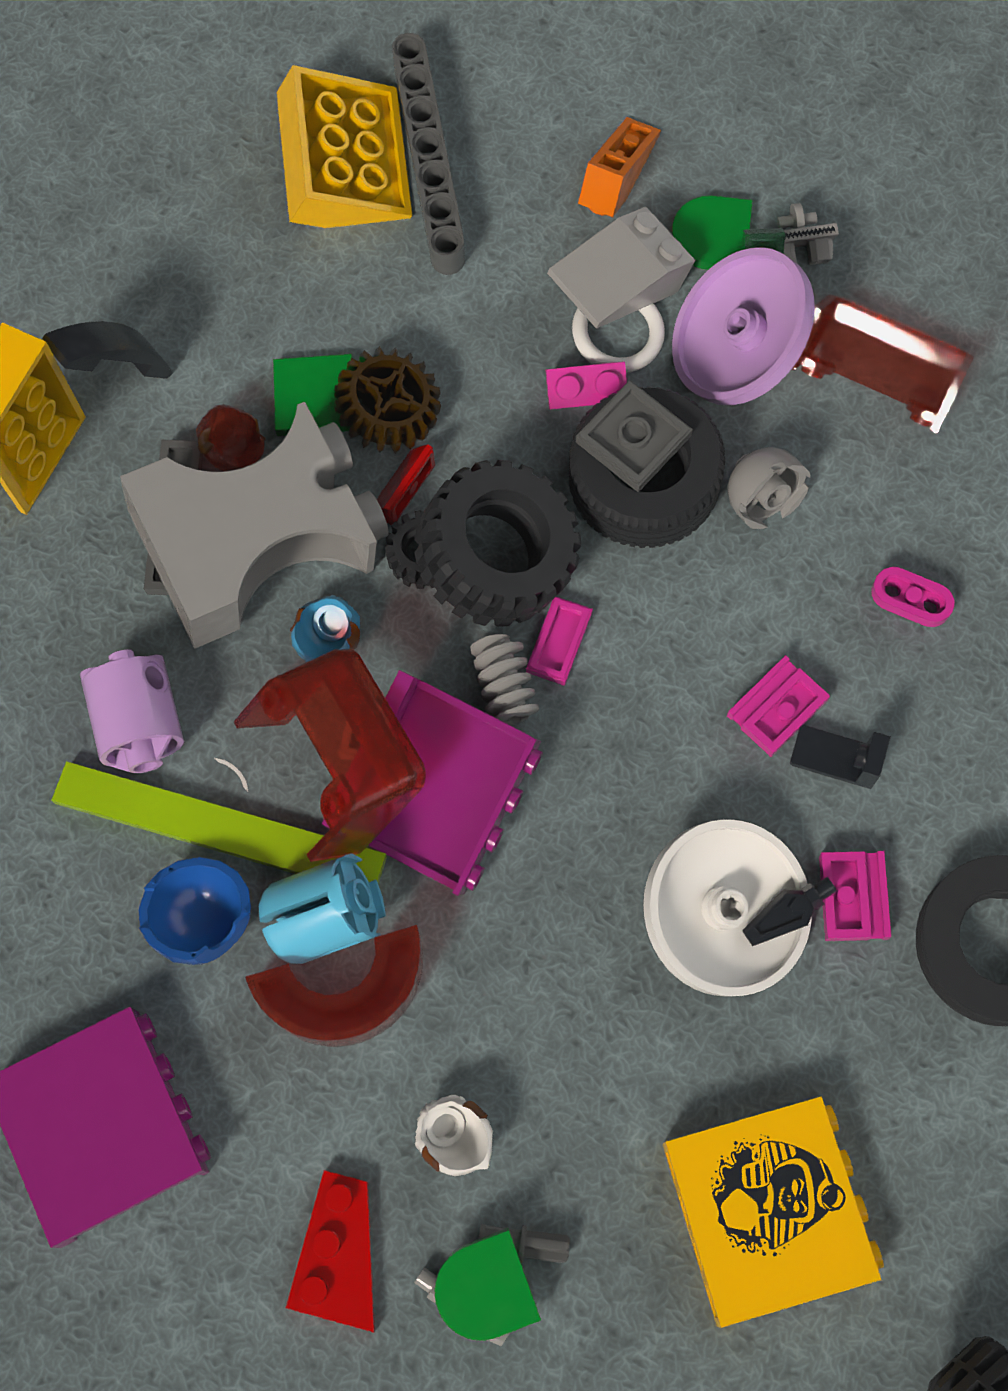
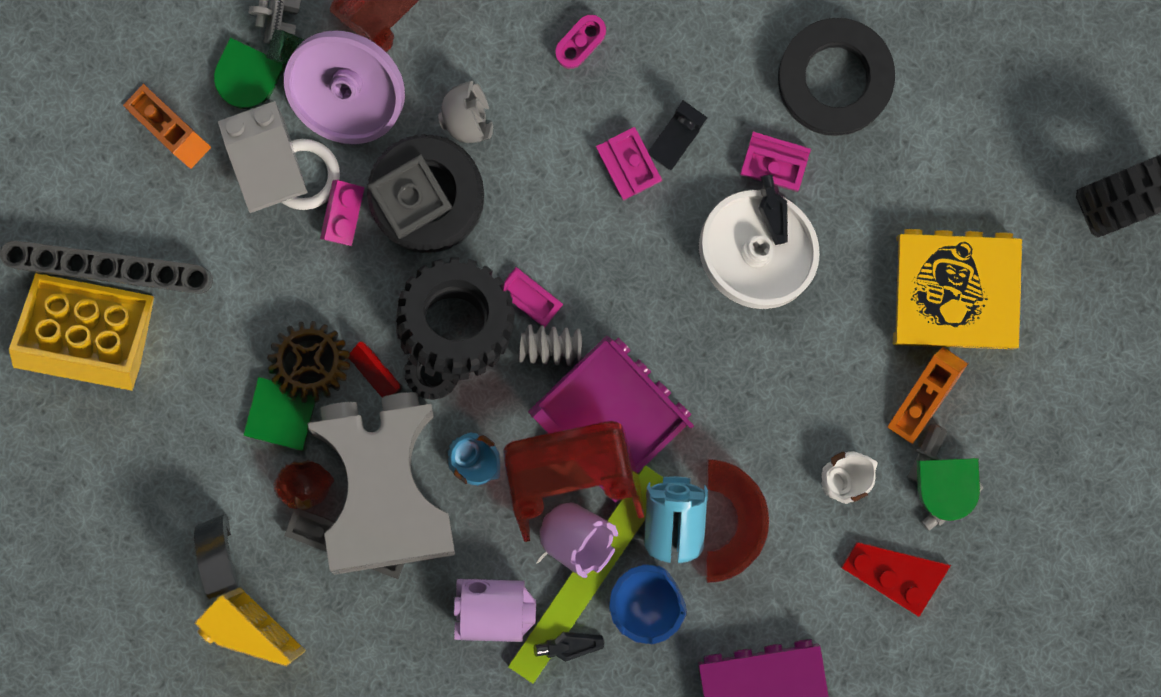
camera: 75 degrees left, 15 degrees up
none -> black piece [534,632,604,662]
none -> lavender cylinder [540,502,618,578]
none -> orange slope [888,347,968,444]

